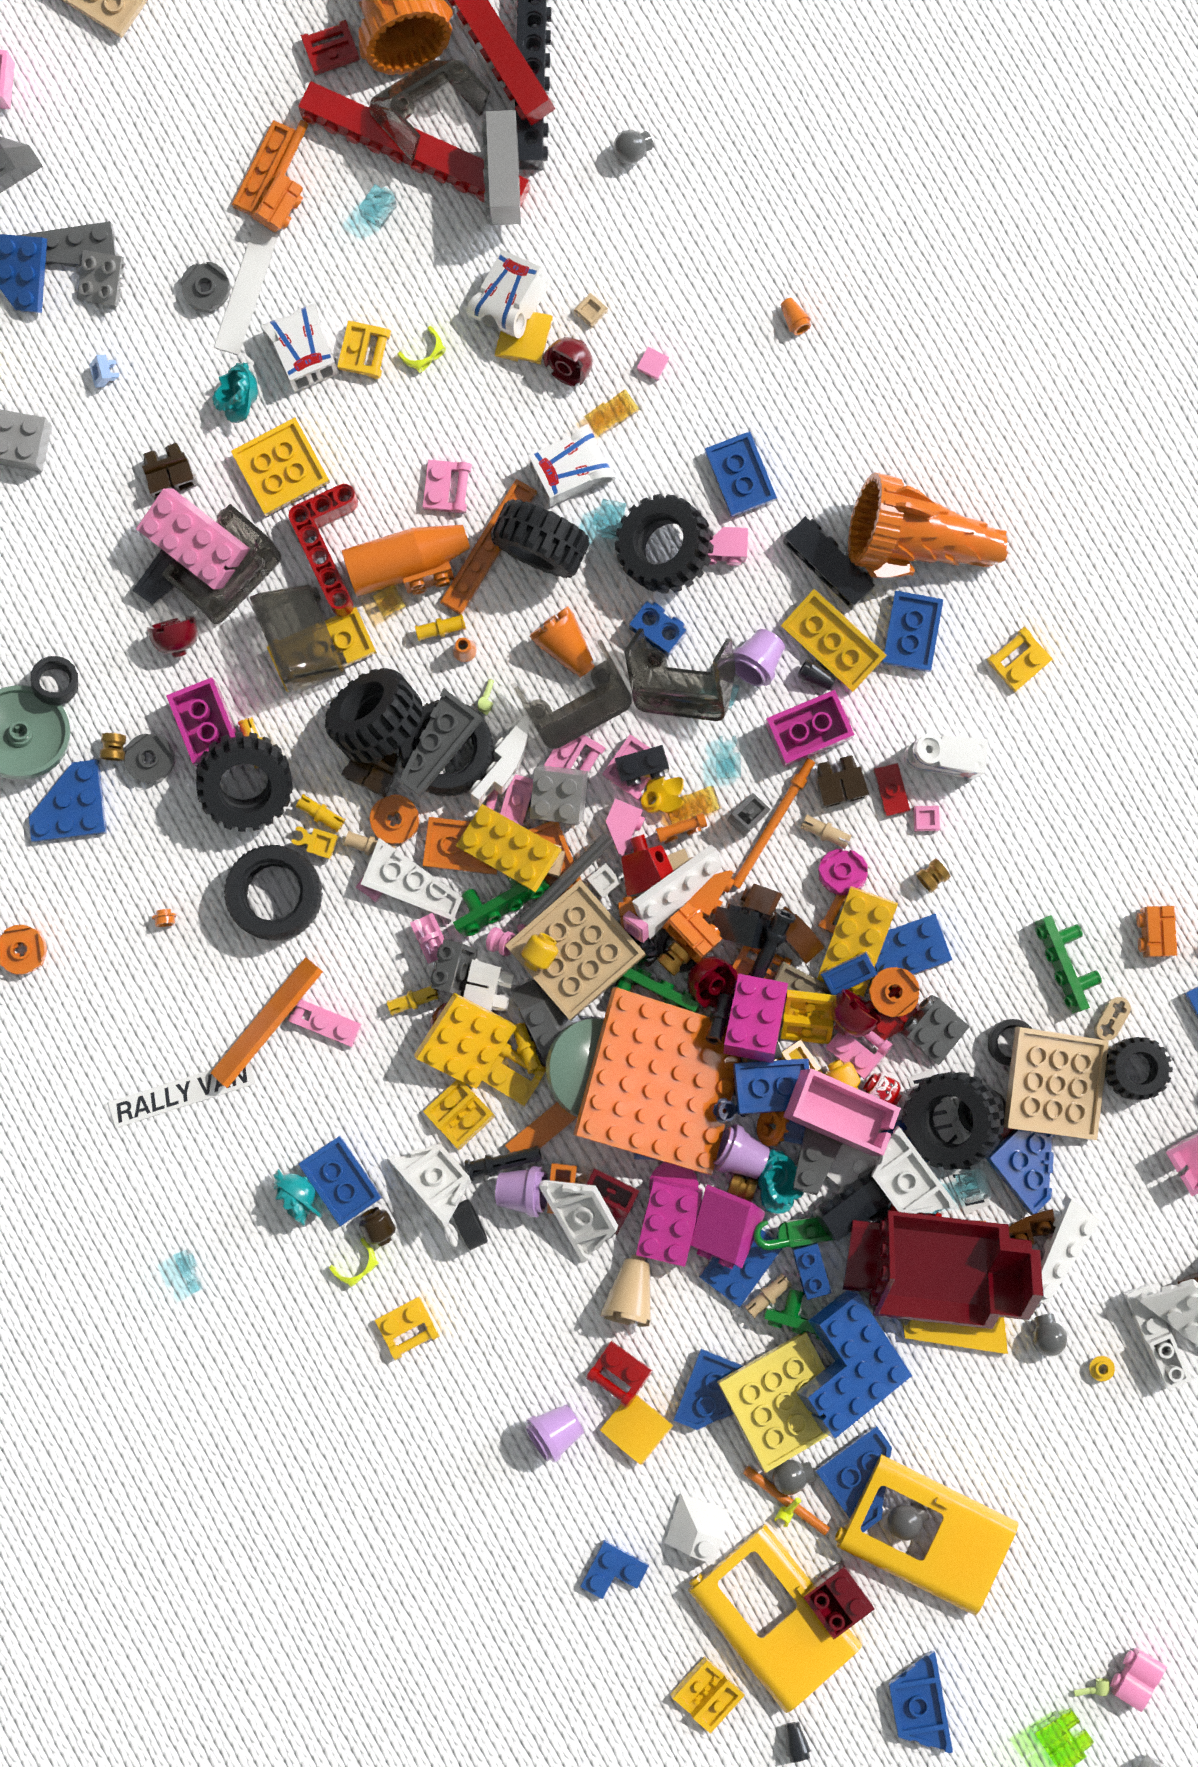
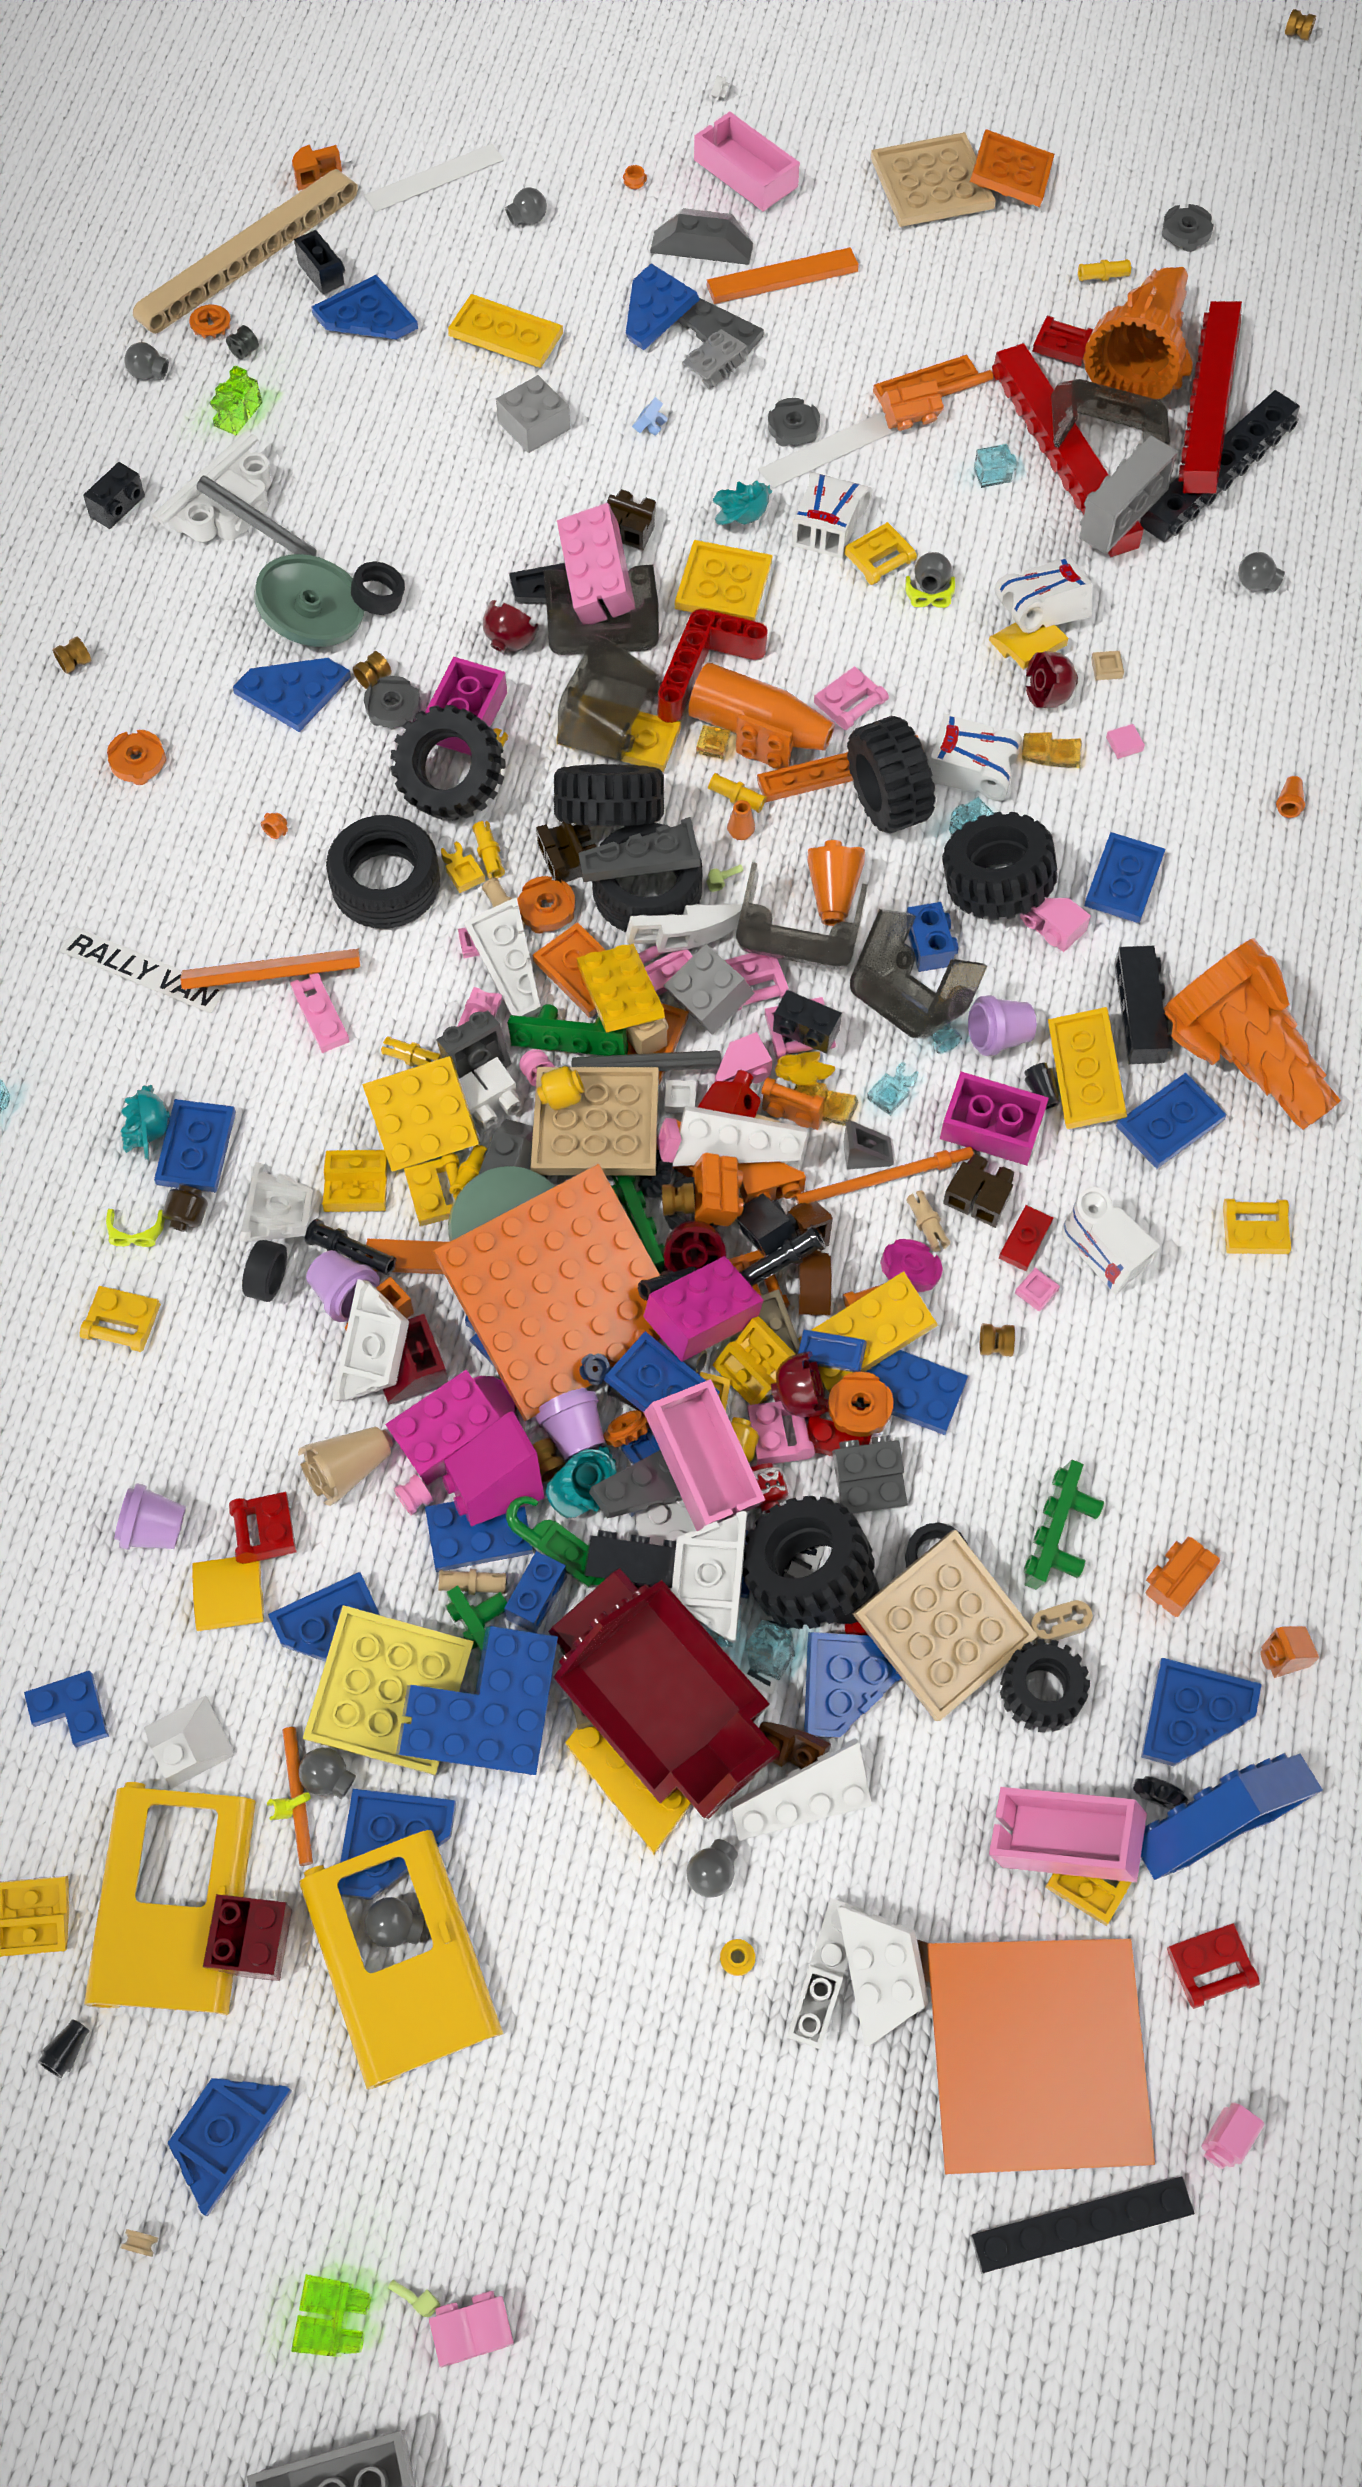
camera: 40 degrees right, 20 degrees down
none -> bright pink wheel [393,1474,433,1515]
none -> orange tile [707,247,859,304]
none -> dark grey piece [914,552,952,594]

